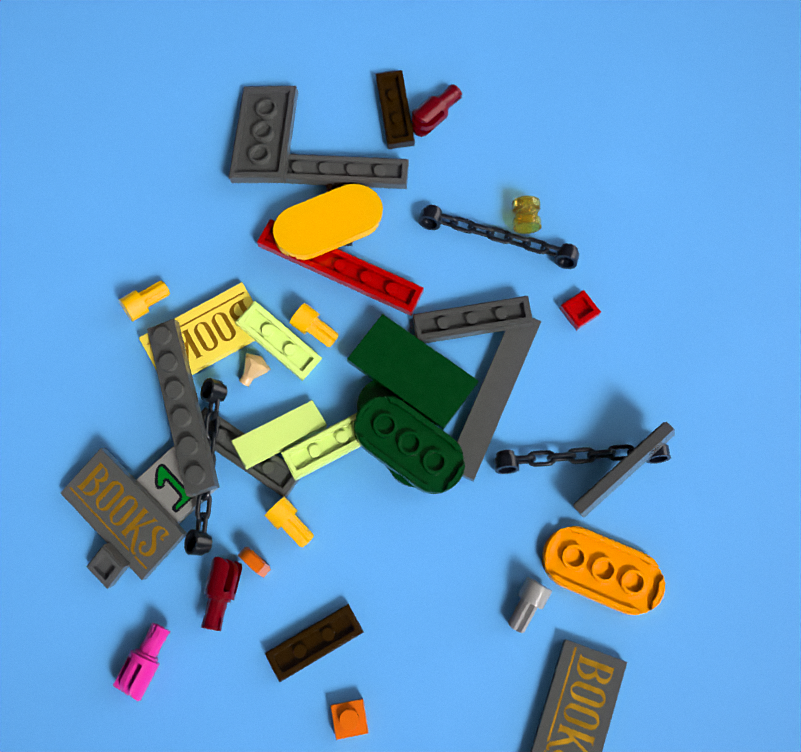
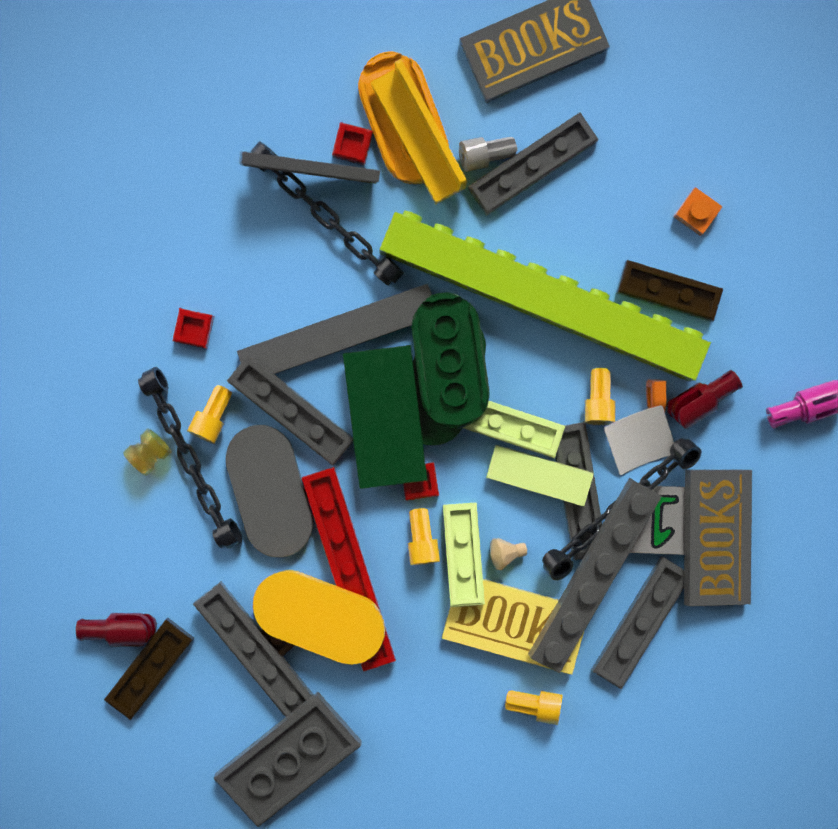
camera: 135 degrees left, 15 degrees up
dark grey tile [87,543,130,589] -> none
none -> yellow piece [187,385,232,444]
none -> dark grey tile [226,425,313,557]
none -> red tile [332,122,373,165]
none -> yellow panel [371,59,467,205]
none -> lime brick [379,210,711,381]
none -> red tile [403,462,439,501]
none -> dark grey tile [468,112,599,216]
none -> dark grey tile [591,556,684,689]
none -> white sticker [604,405,674,475]

